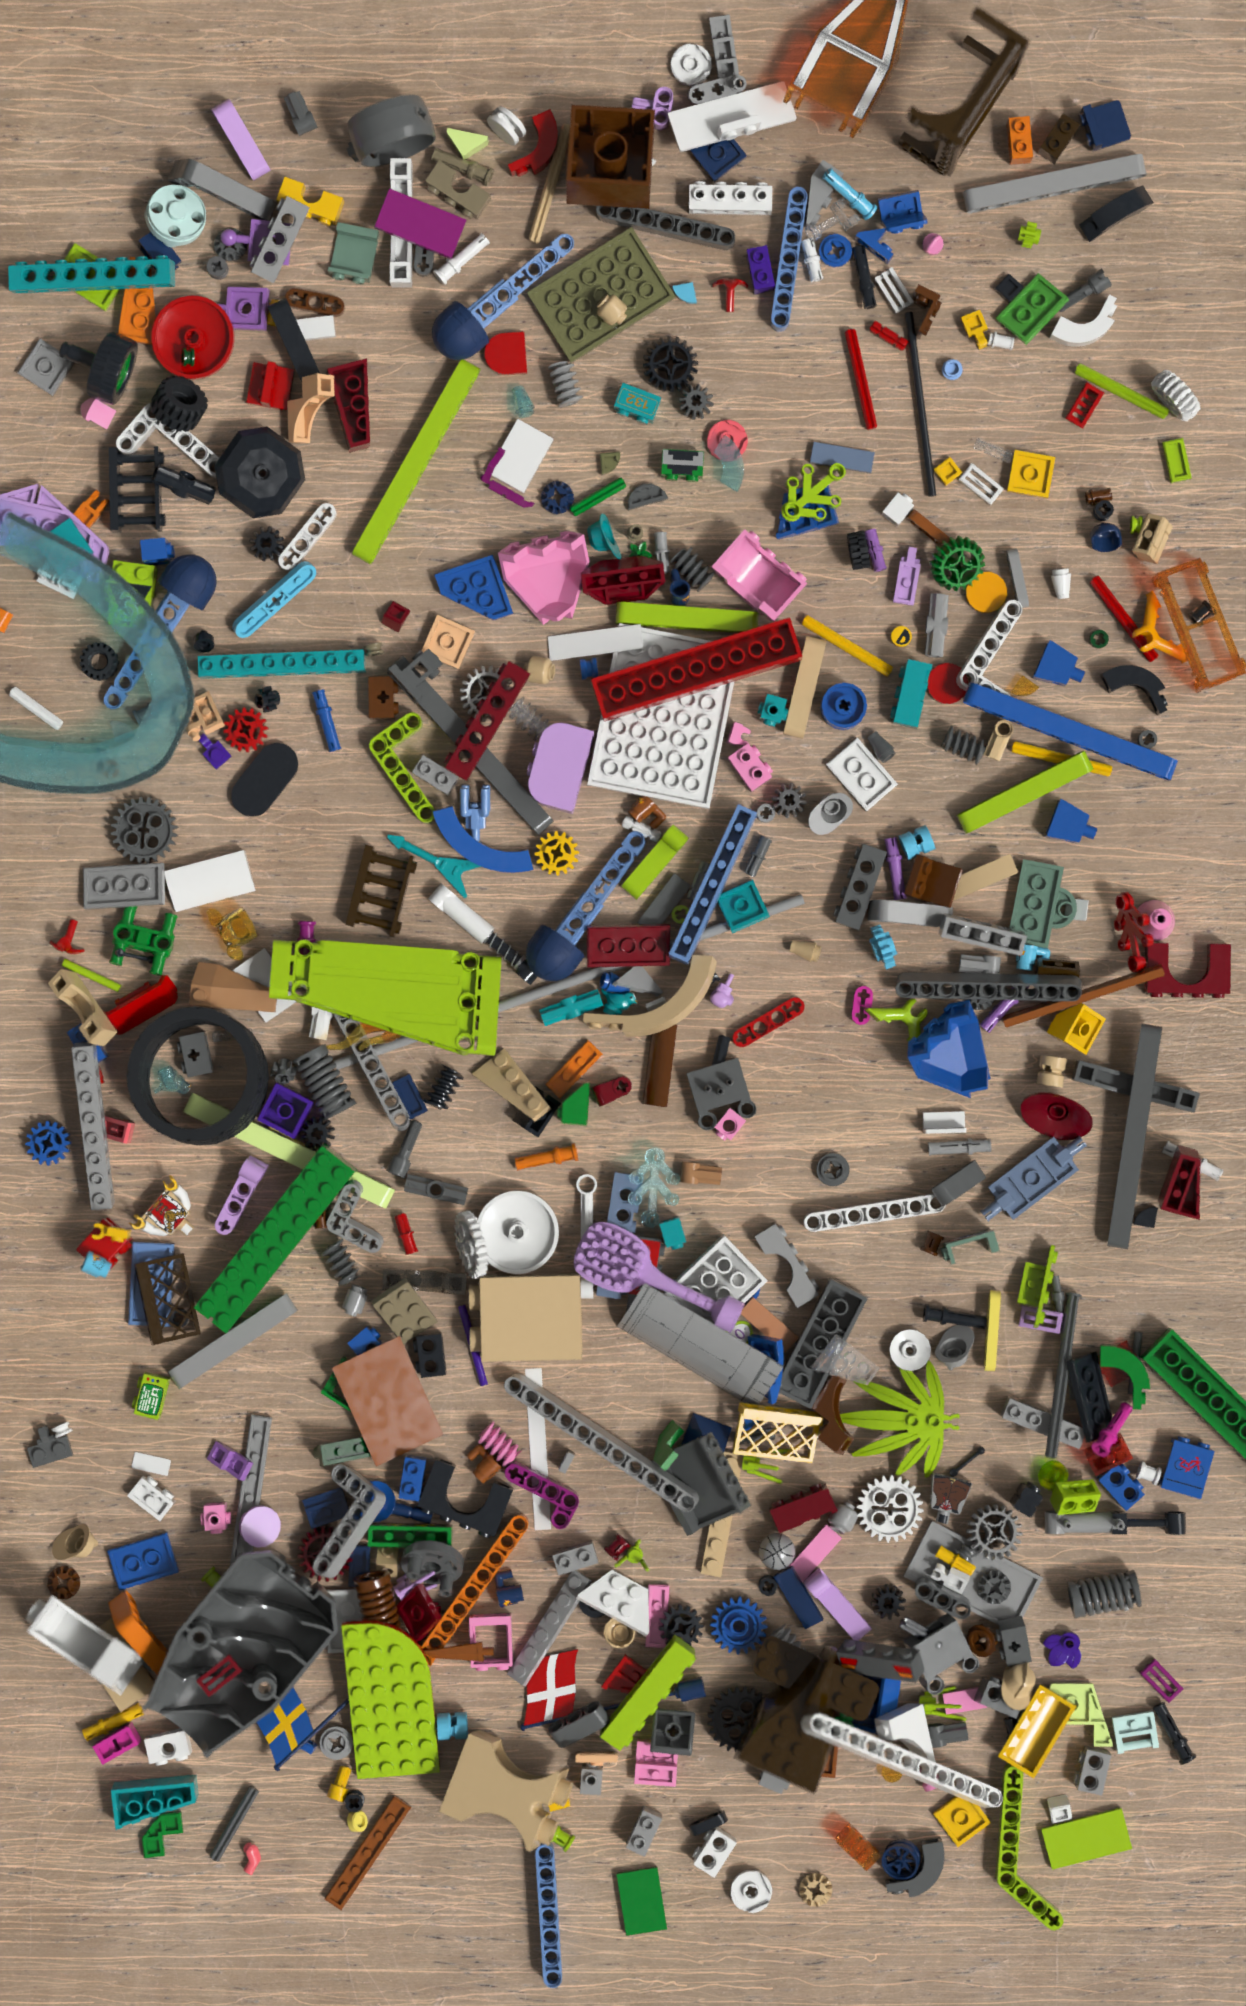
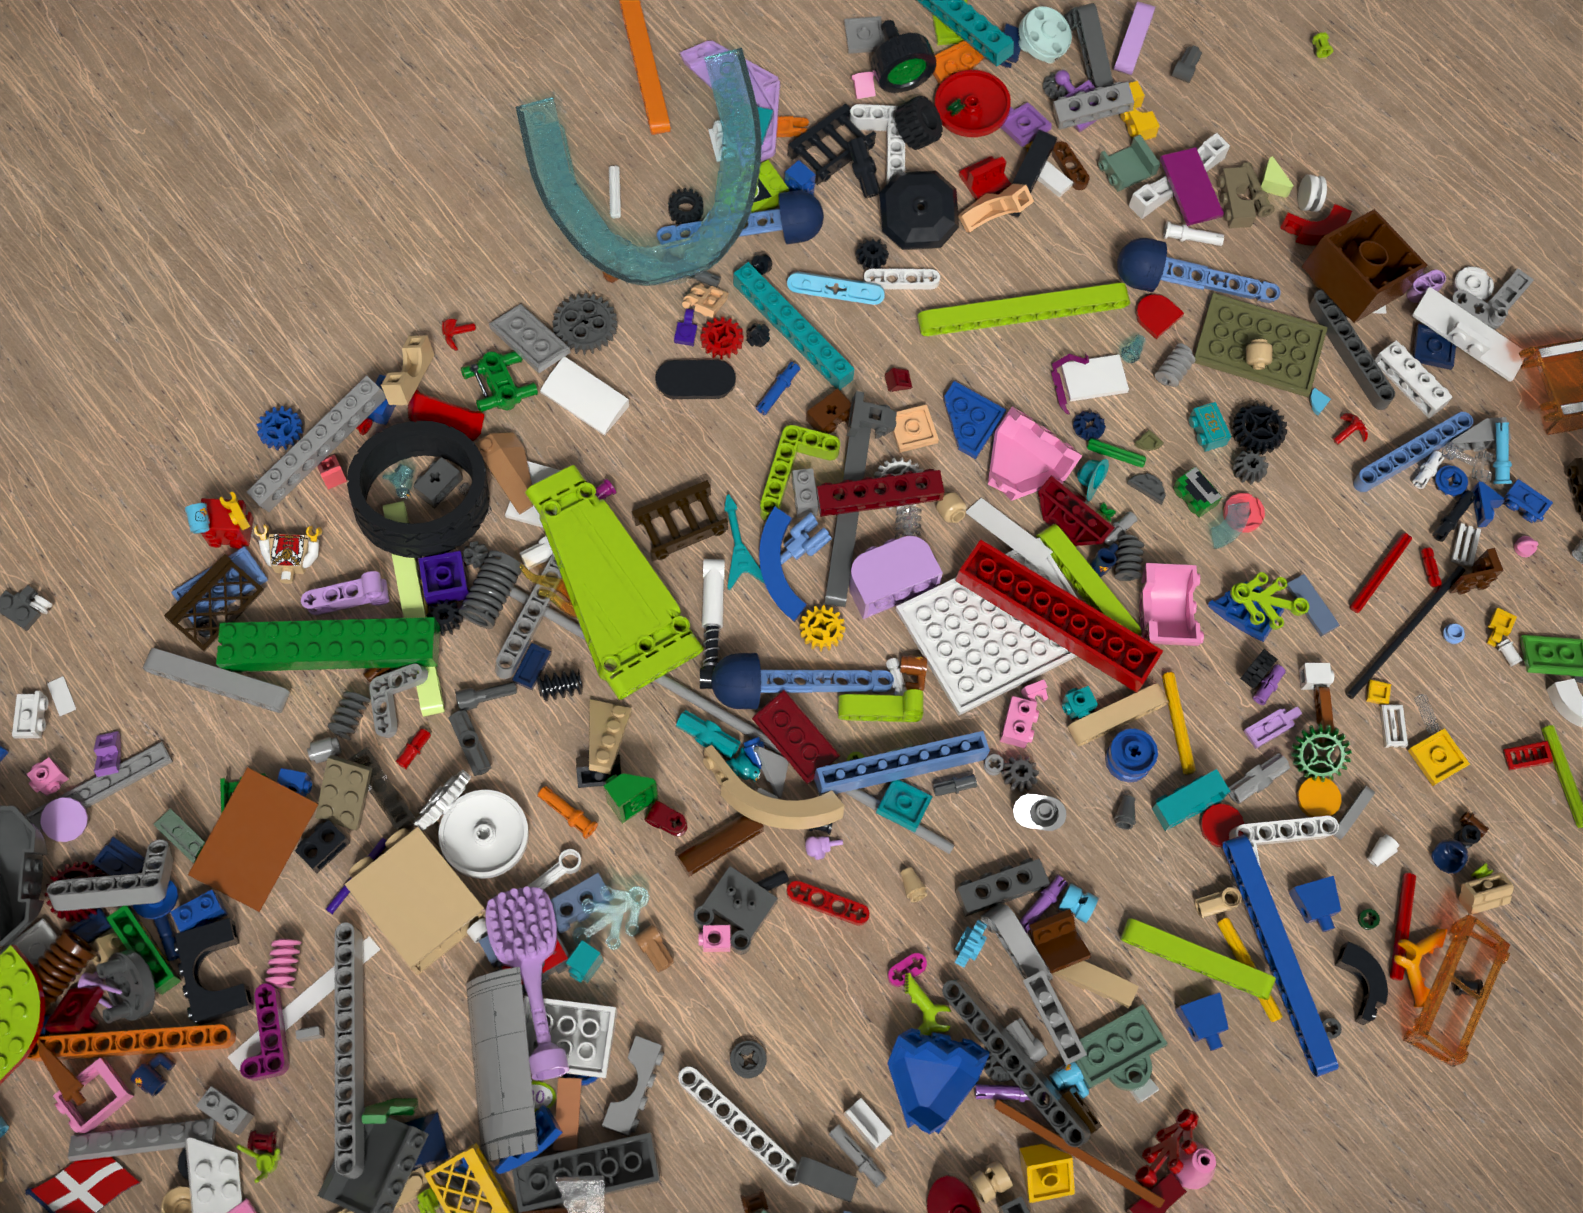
camera: 50 degrees right, 20 degrees down
lime bar [62,959,121,992] -> none
brick [132,1372,170,1420] -> none
clear yellow piece [206,907,259,960] -> none
flat silver wheel [207,256,229,280] -> none
dark red wedge [326,358,370,453] -> none
dark grey cylinder [347,95,436,167] -> none
dark tan bush [364,642,384,657] -> none
dark grey beam [414,245,435,277] -> none
dark orange piece [466,1444,503,1483] -> none
tan axle [529,123,570,243] -> none
orange tile [545,1040,603,1098] -> none
blue wheel [580,658,598,680] -> none
dark tan axle [627,524,643,541] -> none
dark grey tile [637,873,691,925] -> none
dark purple brick [746,245,775,295] -> none
white tile [826,738,898,812] -> none
yellow tile [891,626,912,647] -> none
dark grey piece [941,725,988,765] -> none
black tile [994,274,1024,303] -> none
clear yellow tile [1010,675,1039,696] -> none
lime tile [1162,438,1192,483] -> none

